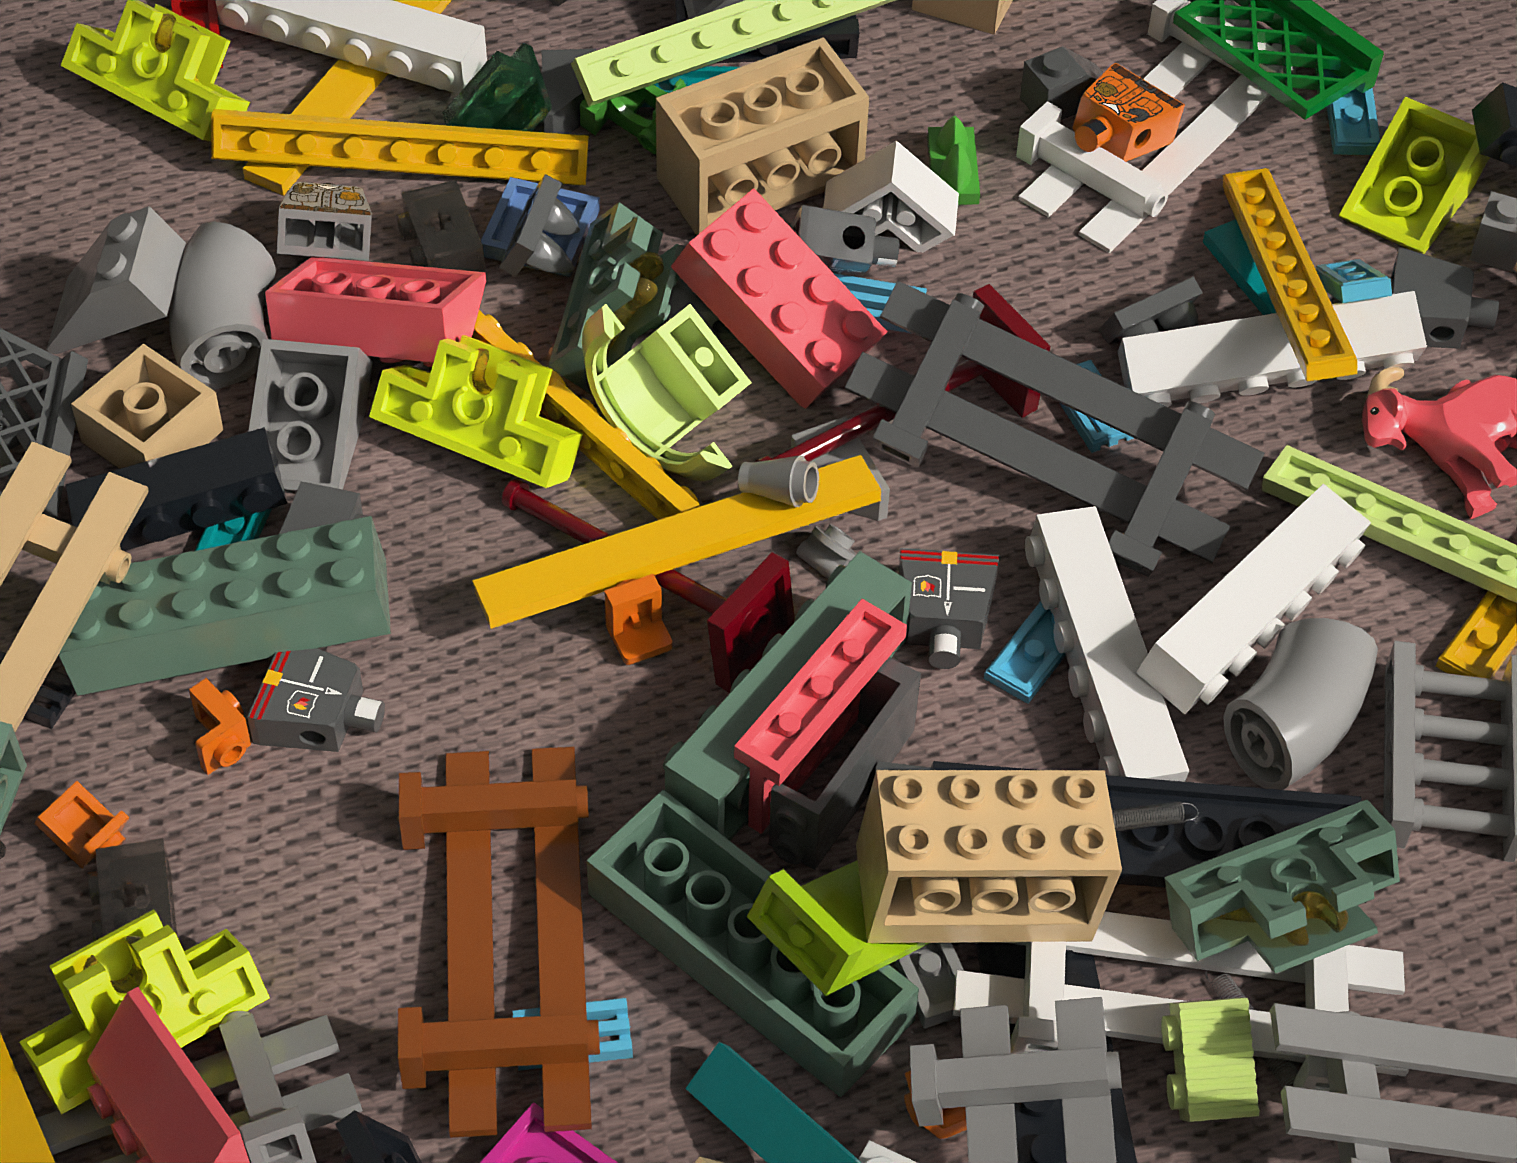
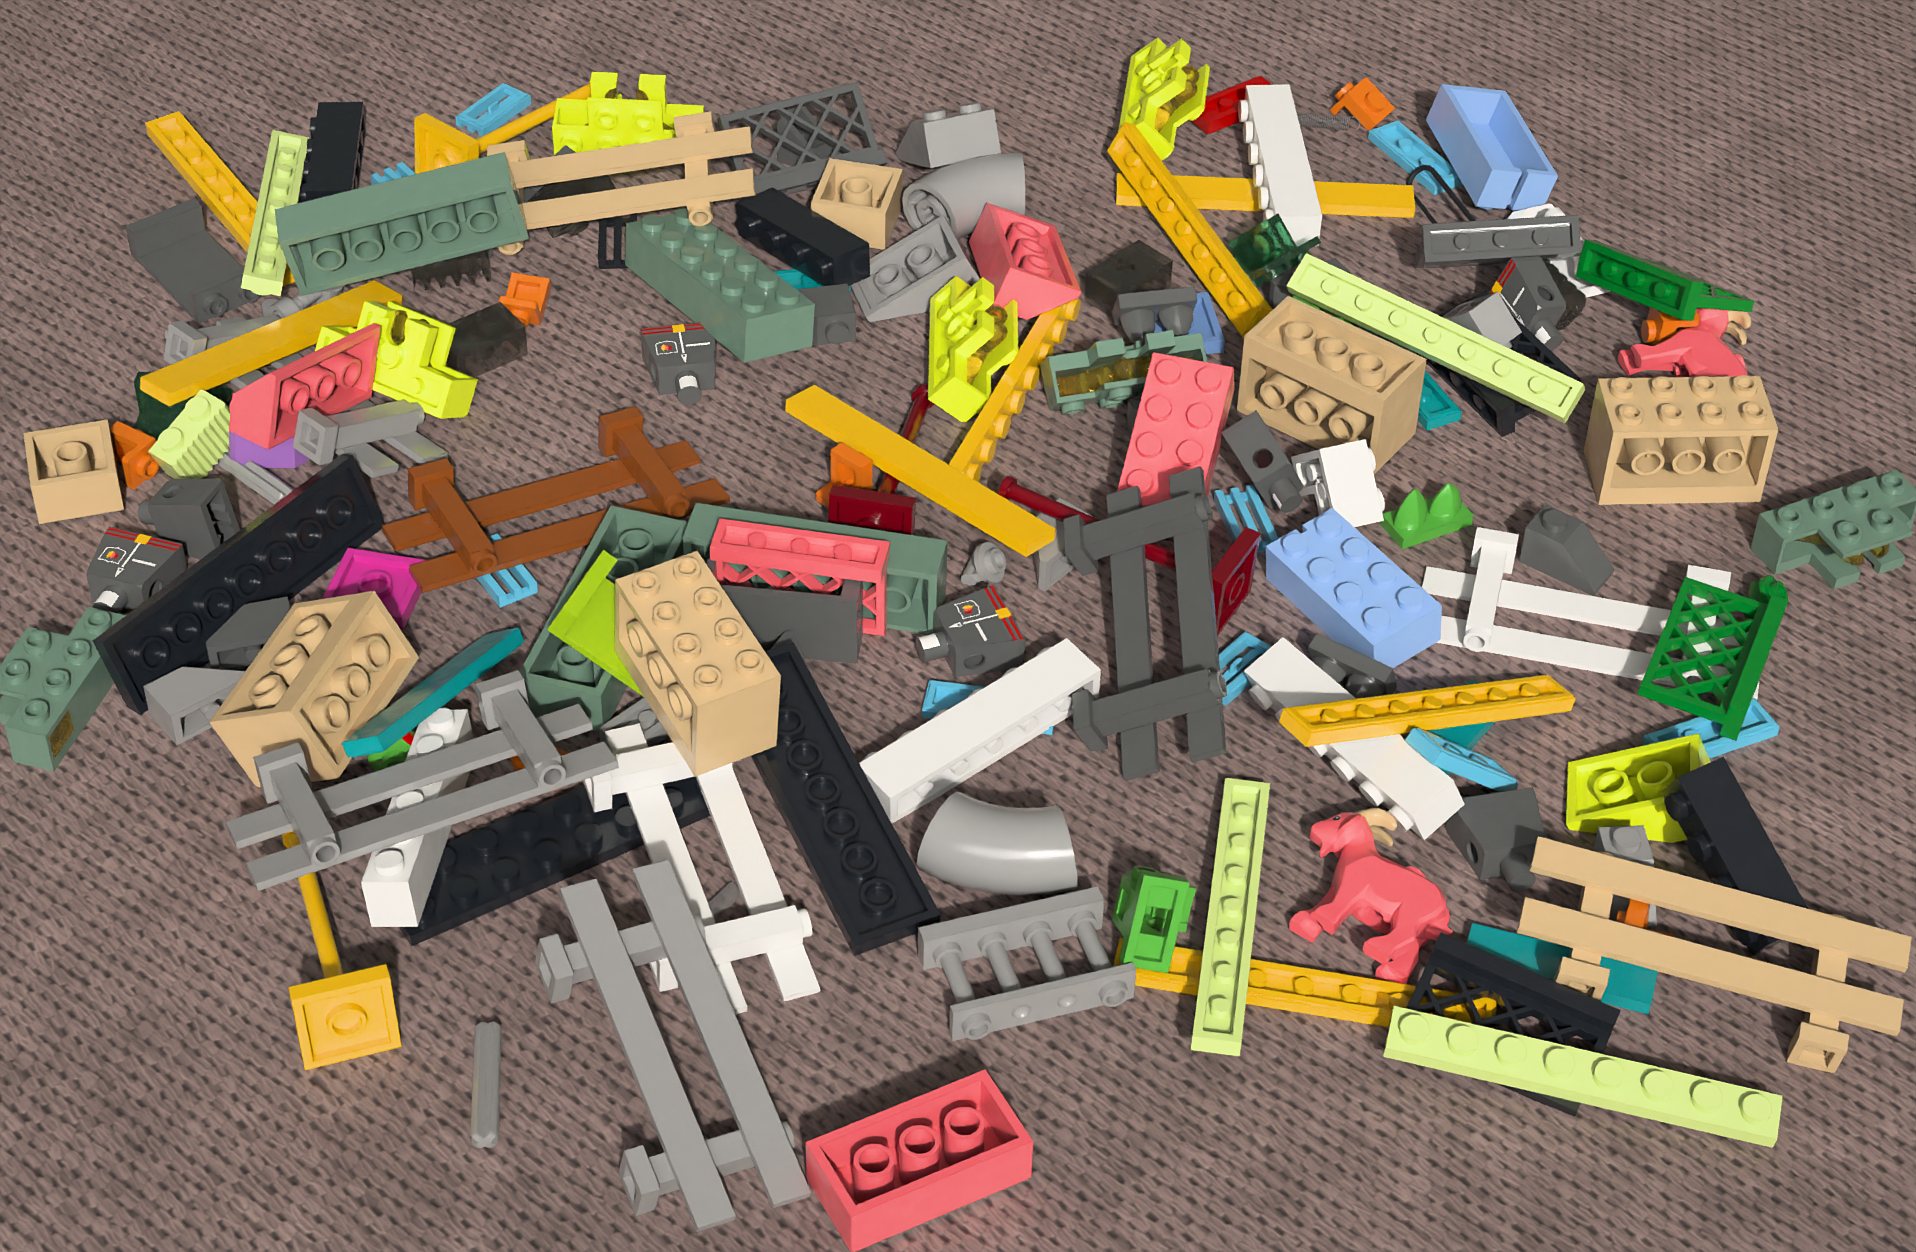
camera: 65 degrees right, 10 degrees down
orange bracket [189,678,251,775] -> none
light grey torso [277,182,372,261] -> none
yellowish green piece [582,304,751,481] -> none
light grey cone [738,455,819,507] -> none
orange torso [1073,63,1185,162] -> none
light grey piece [1112,801,1199,831] -> none
white brick [1136,483,1371,714] -> none
yellowish green brick [1161,998,1260,1122] -> none
sand green piece [1165,799,1400,974] -> none
none -> bright green tile [1112,866,1196,973]
none -> light blue piece [1266,508,1442,668]

